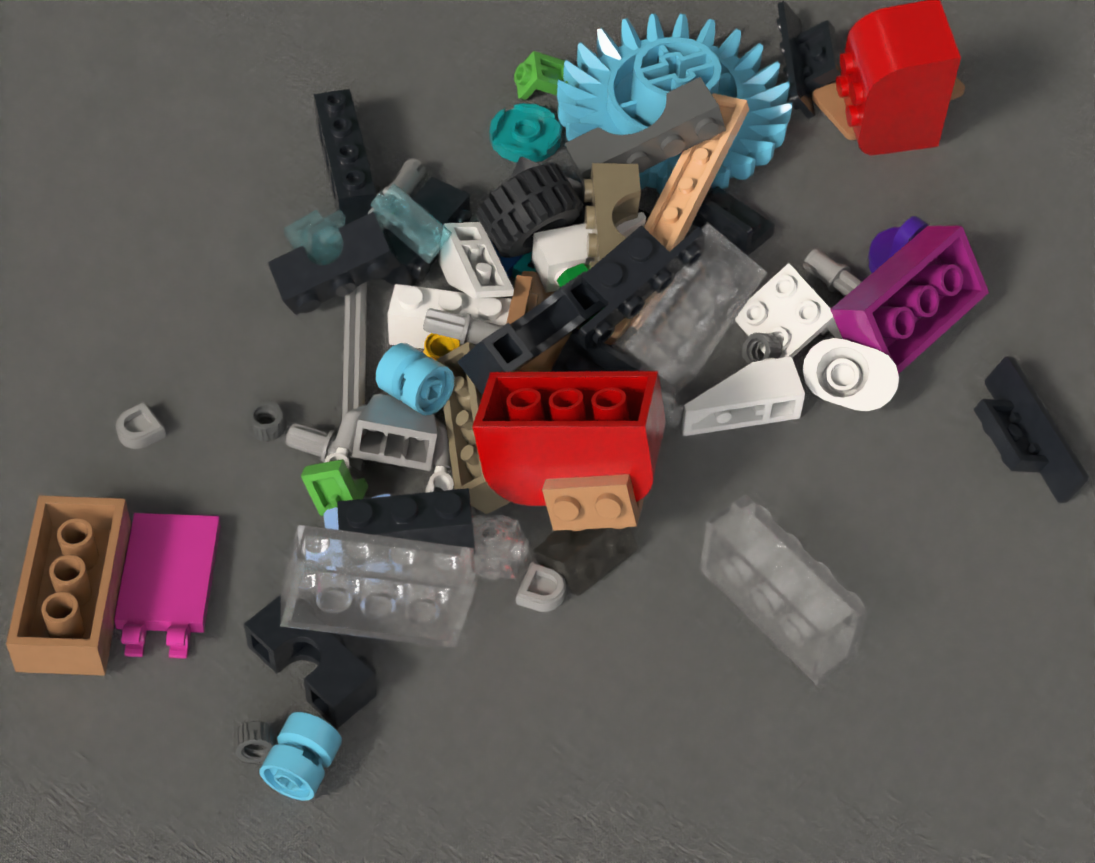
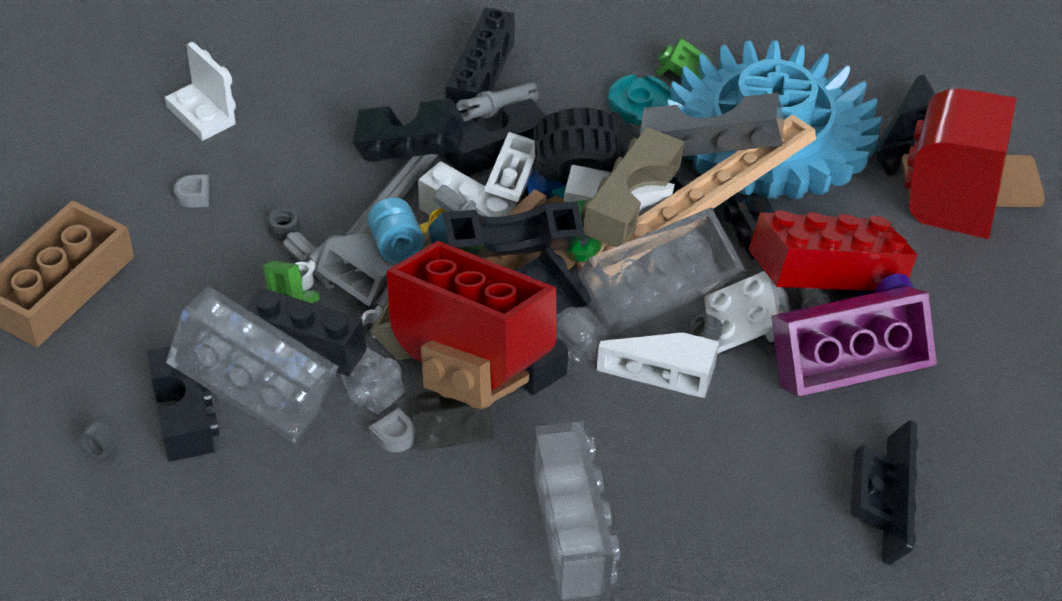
camera: 30 degrees right, 5 degrees down
dark pink tile [114,513,221,659] -> none
medium azure wheel [260,712,342,801] -> none
clear light blue bracket [284,210,345,265] -> none
clear light blue hinge [371,183,452,263] -> none
black bracket [579,225,705,350] -> none
white piece [803,338,899,411] -> none
none -> white bracket [165,41,236,141]
none -> red brick [749,210,918,291]

